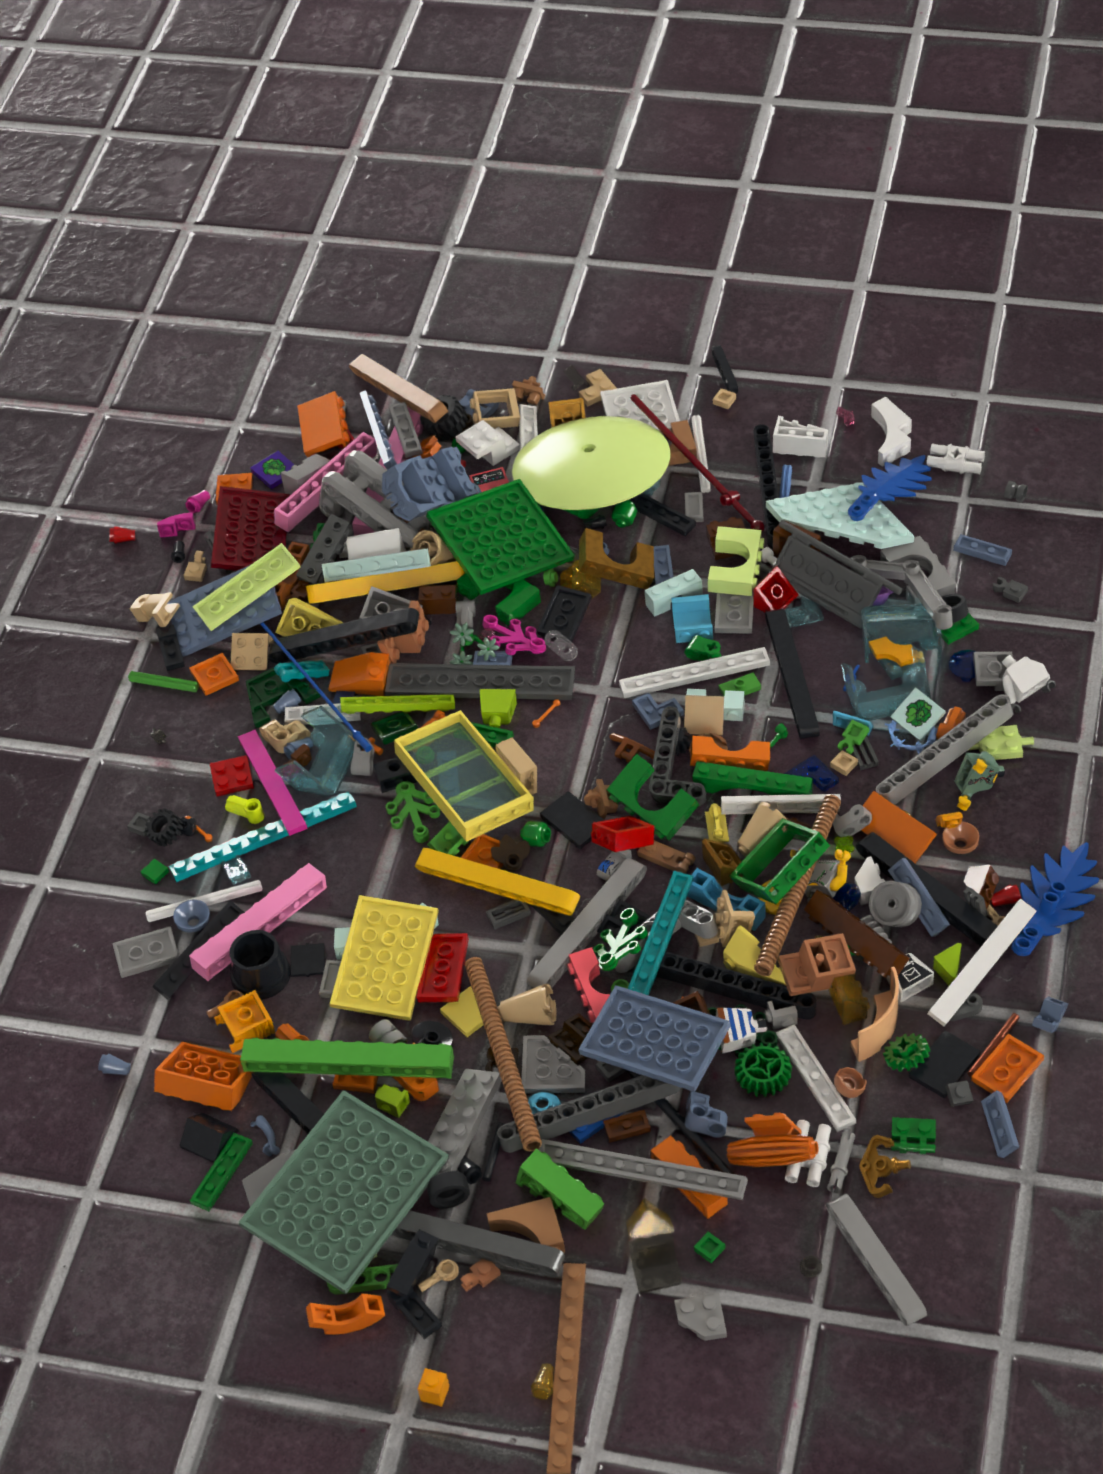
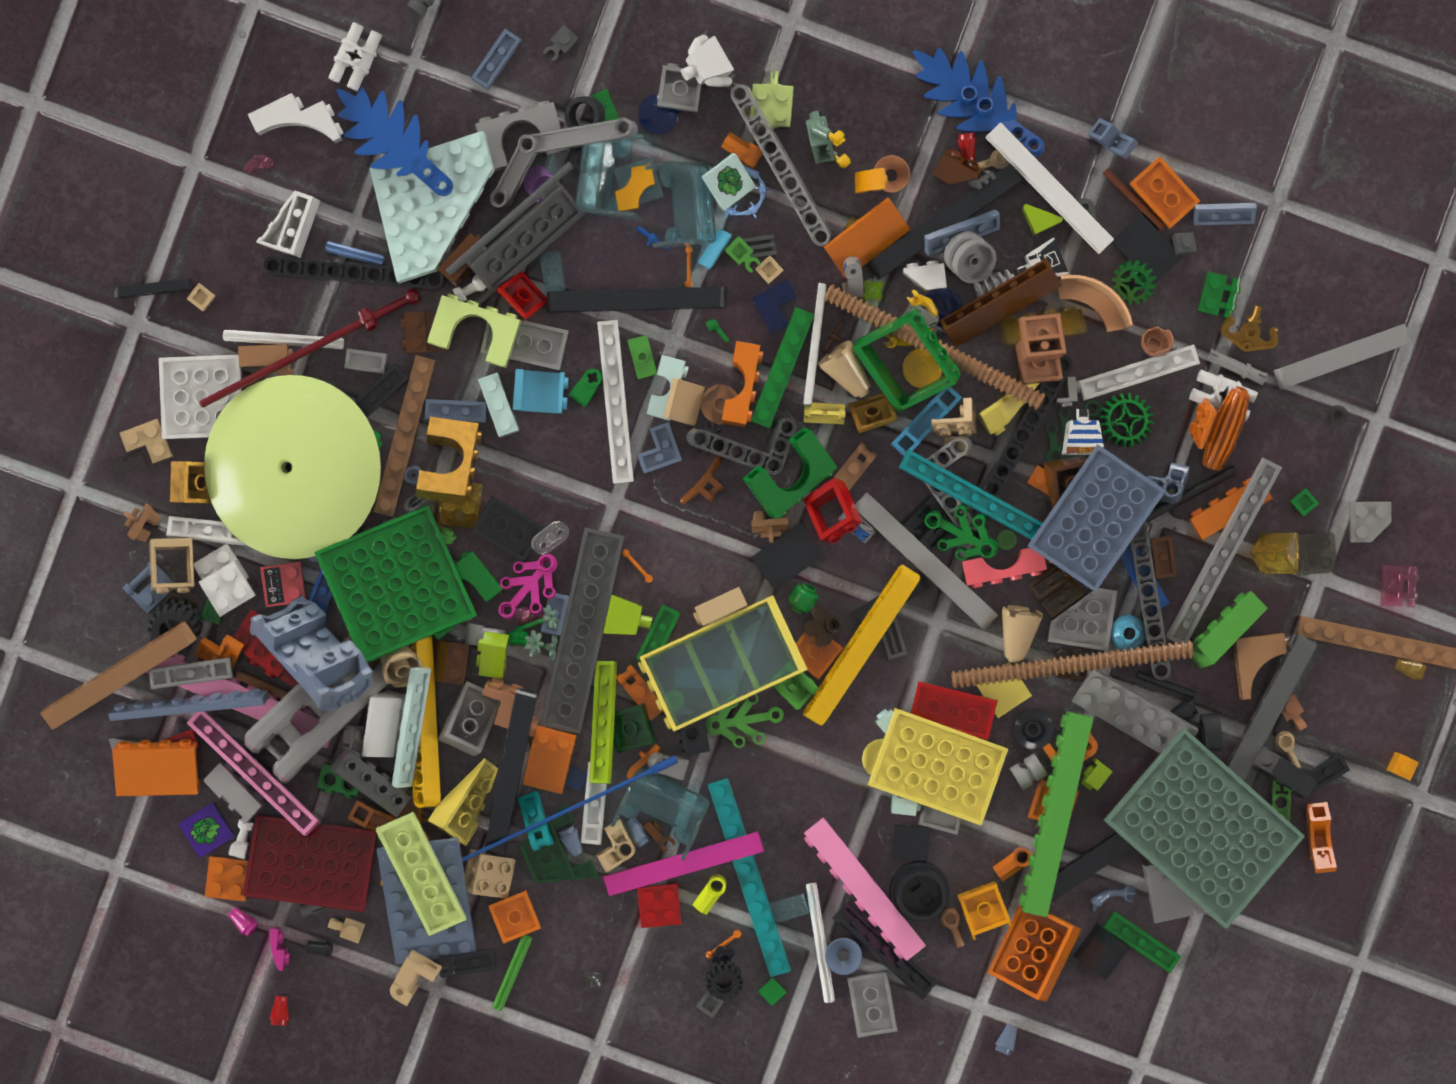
camera: 85 degrees left, 40 degrees up
none -> white leg [229,819,255,859]
none -> medium nougat plate [374,355,436,517]
none -> lime brick [476,631,509,679]
none -> orange hinge [684,246,693,288]
none -> clear pink plate [1380,565,1419,607]

